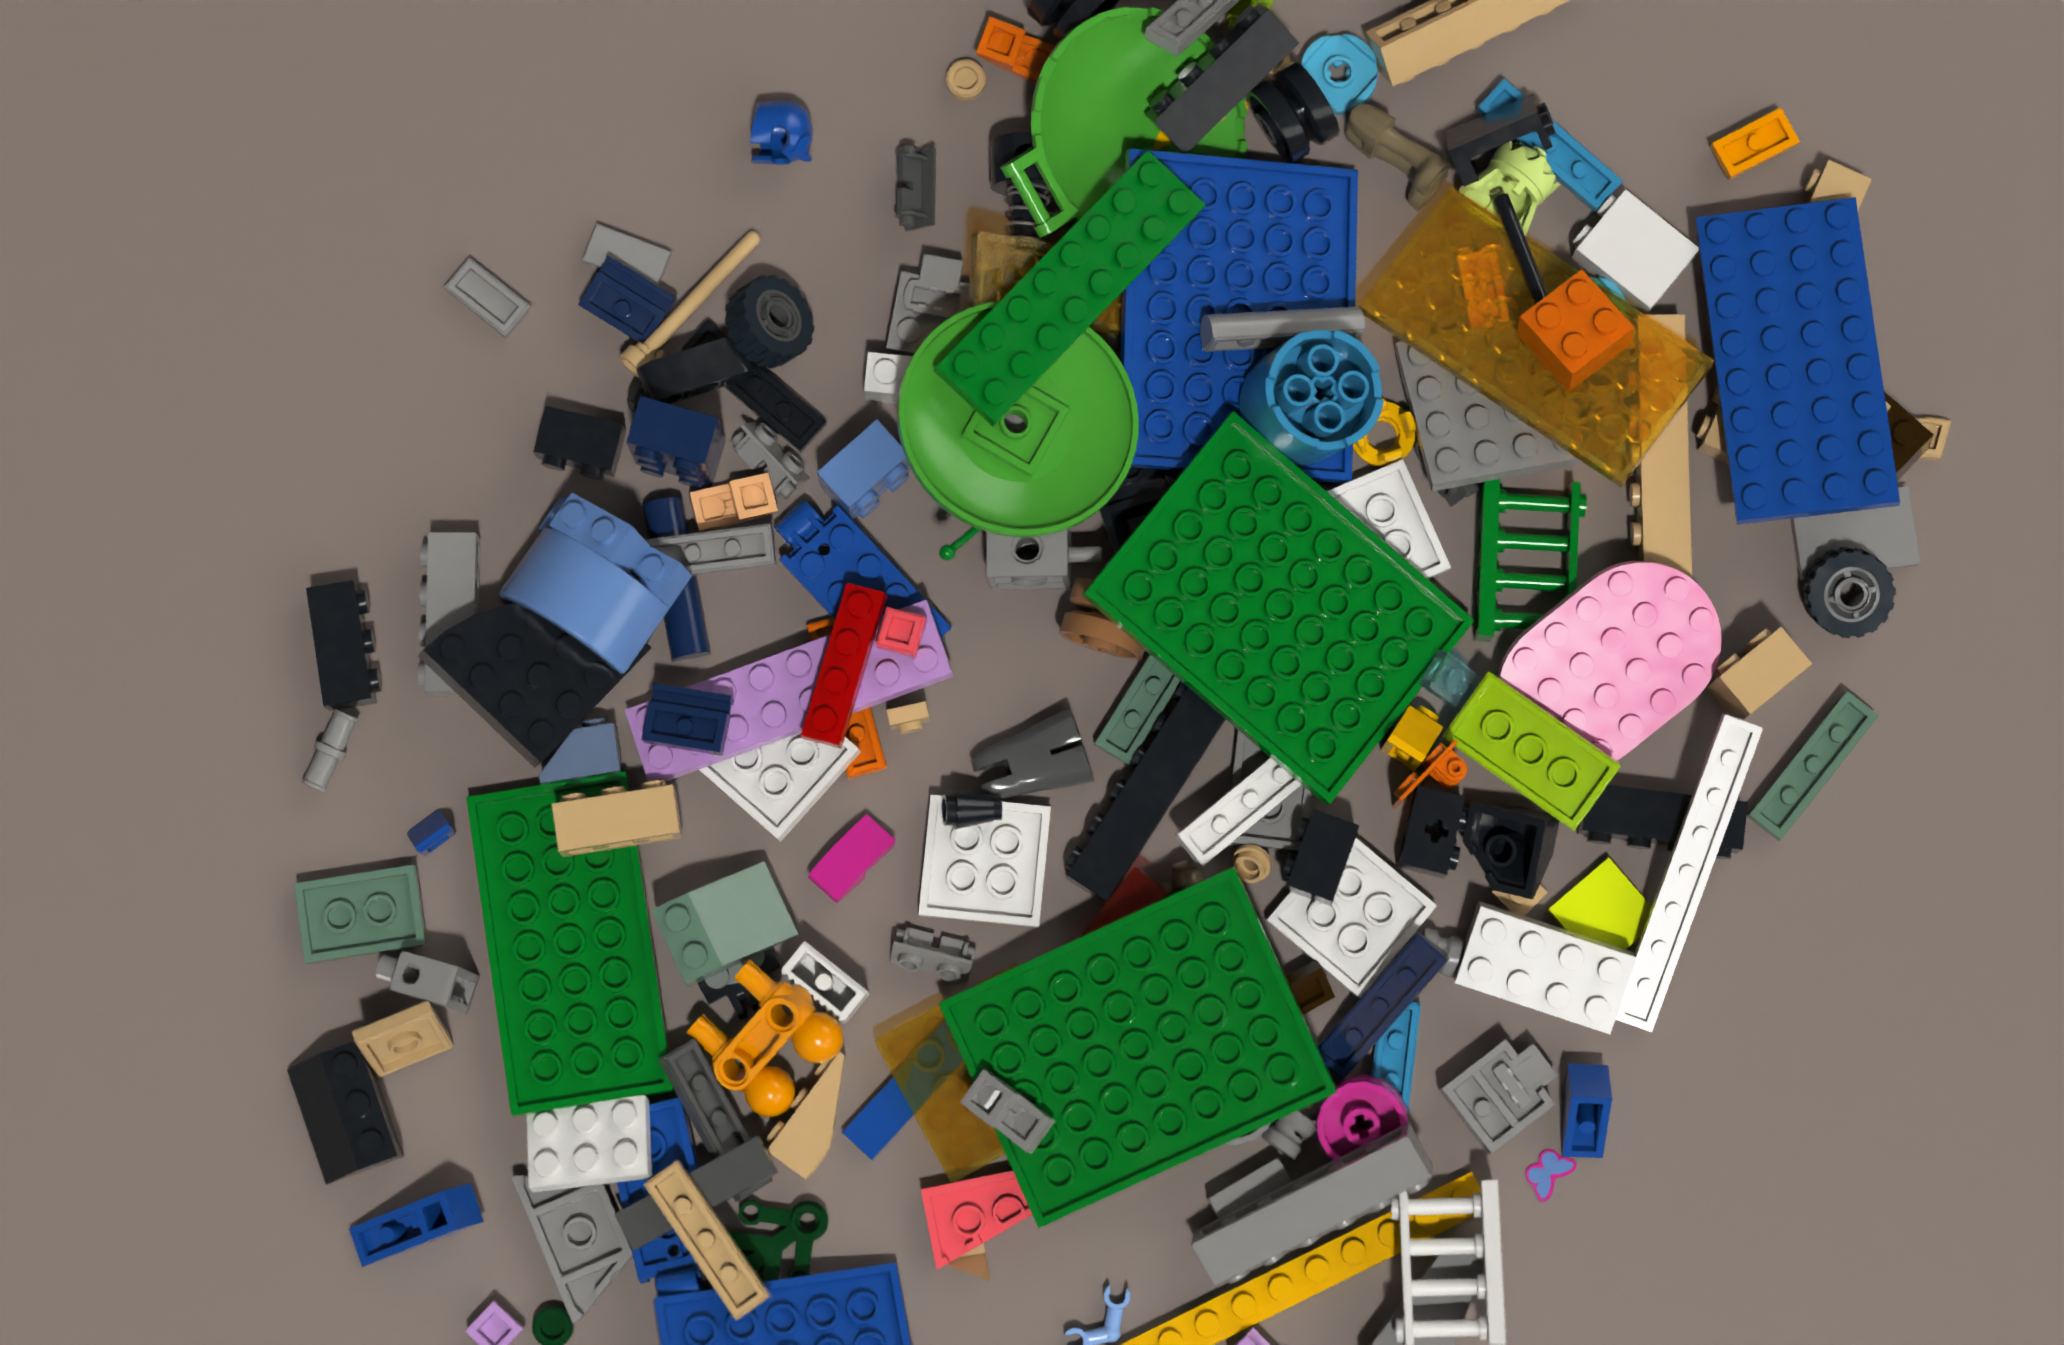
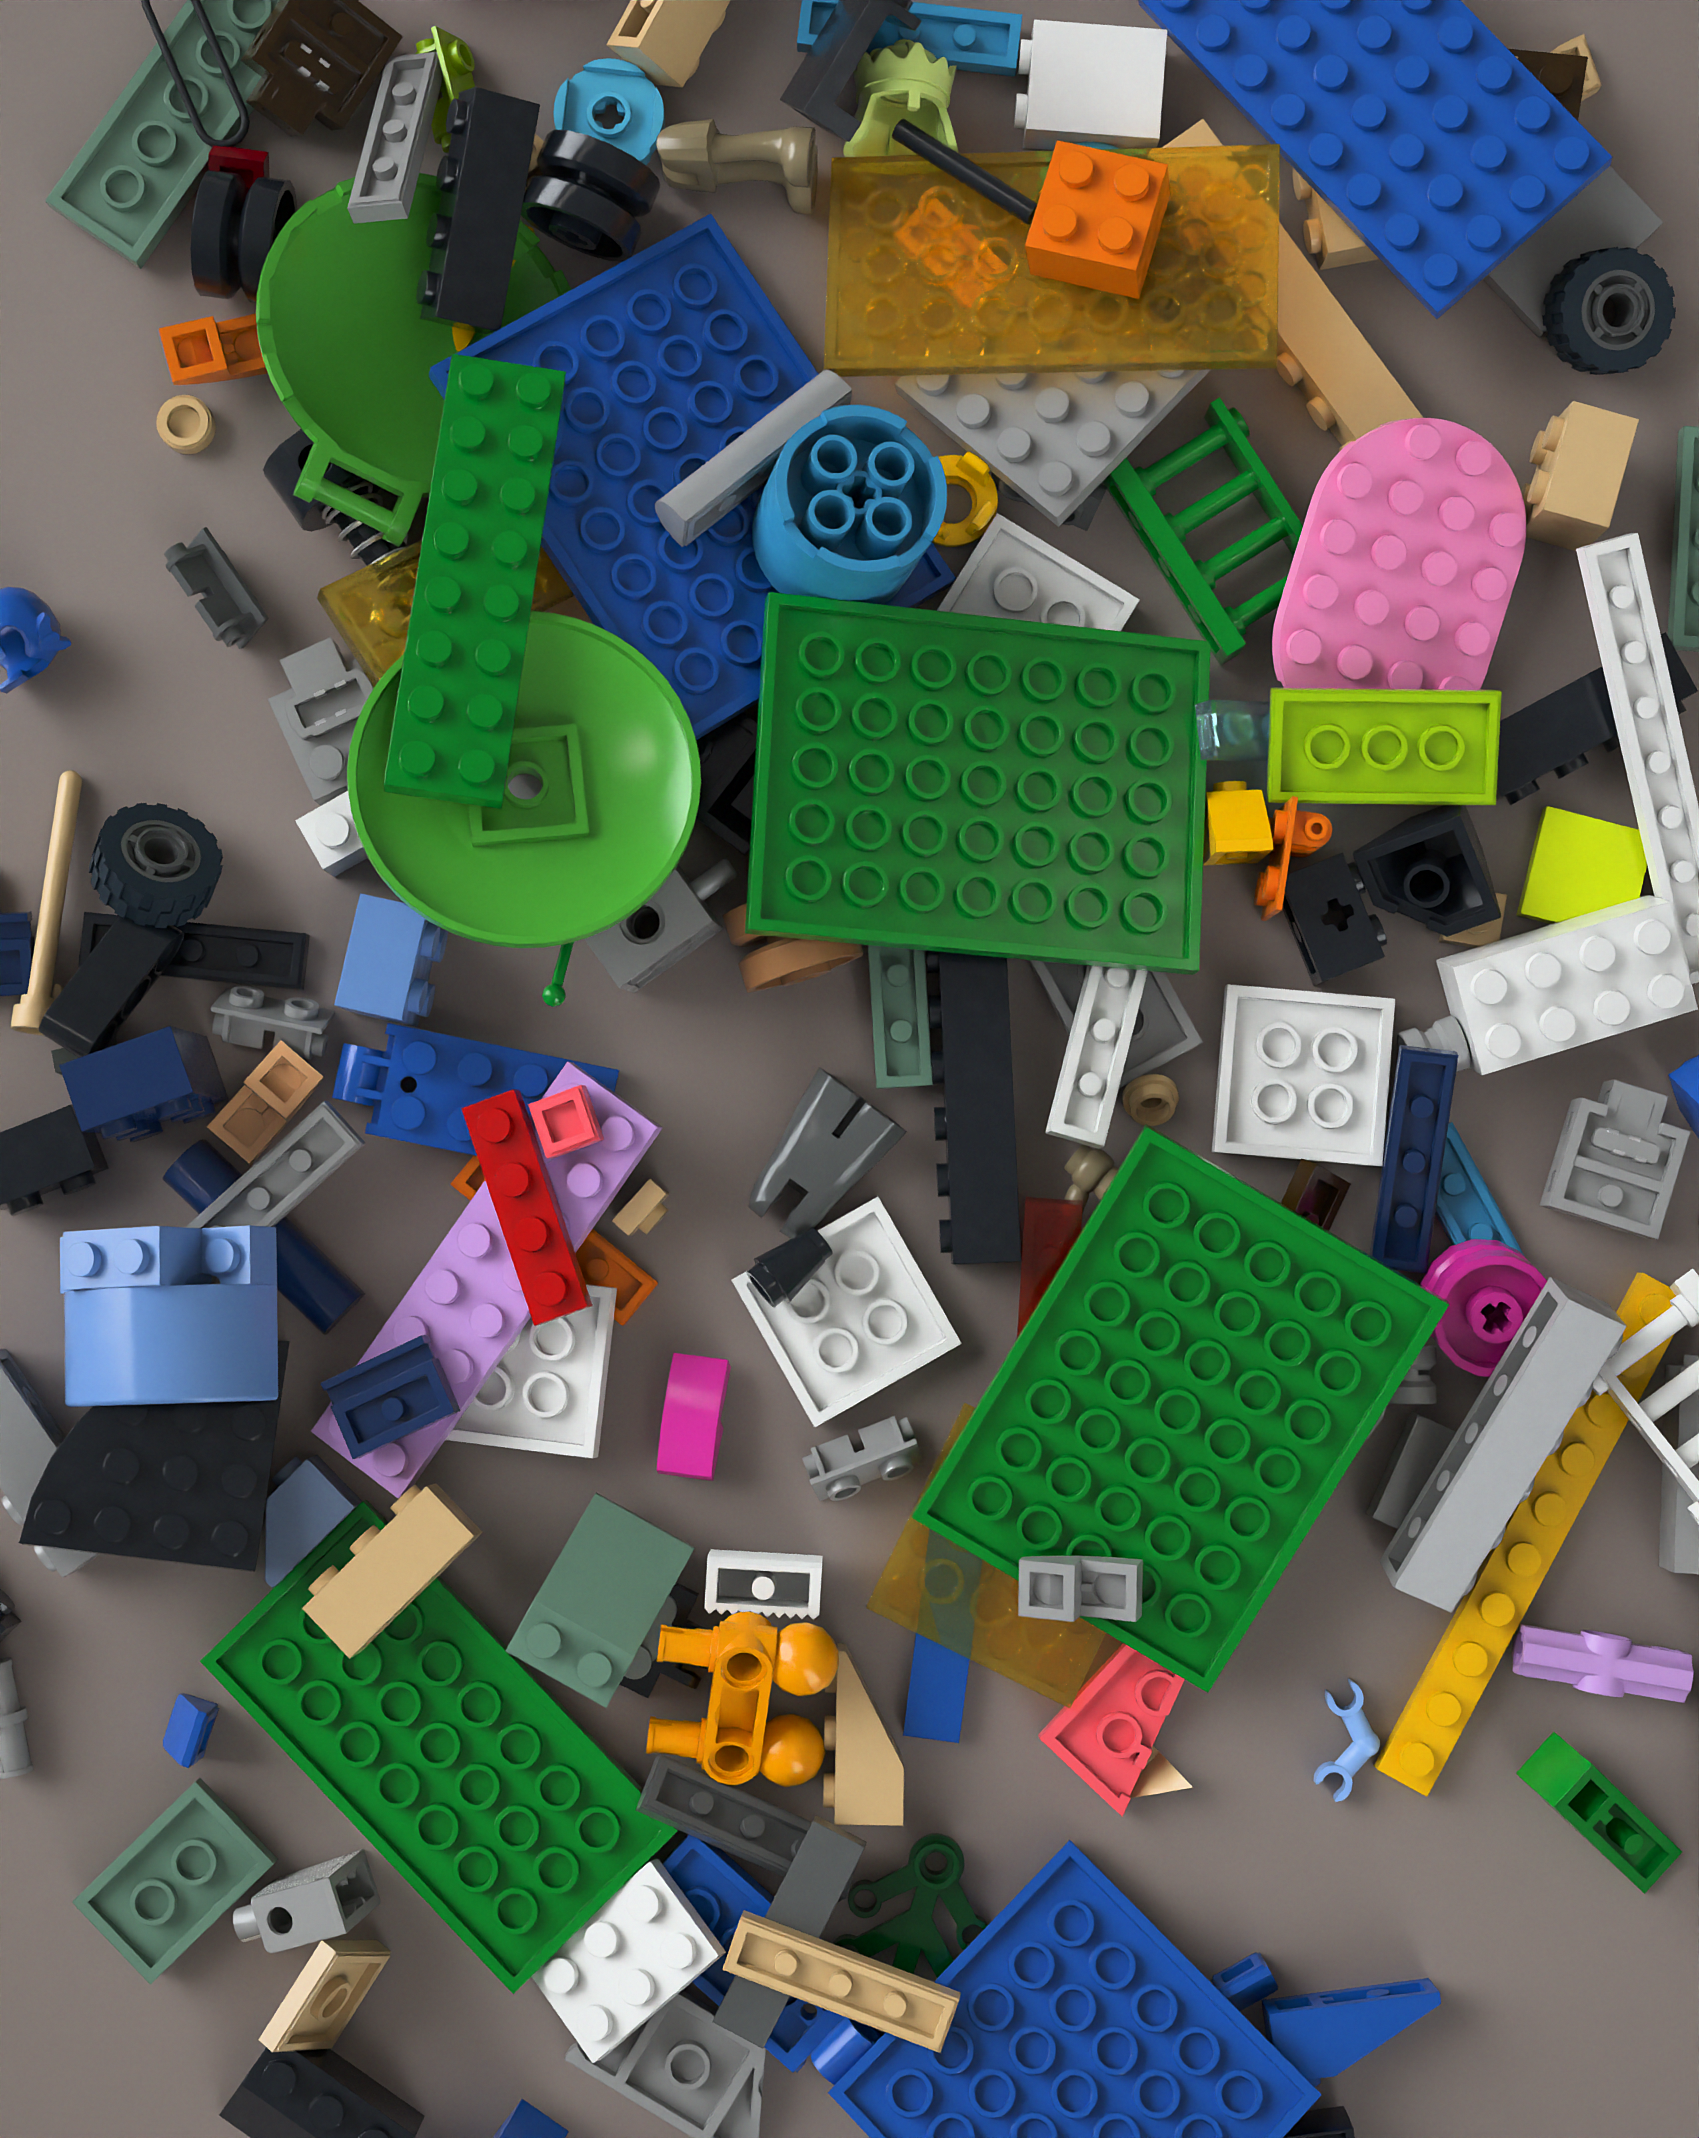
camera: 35 degrees left, 5 degrees up
black brick [1281,809,1360,906] -> none

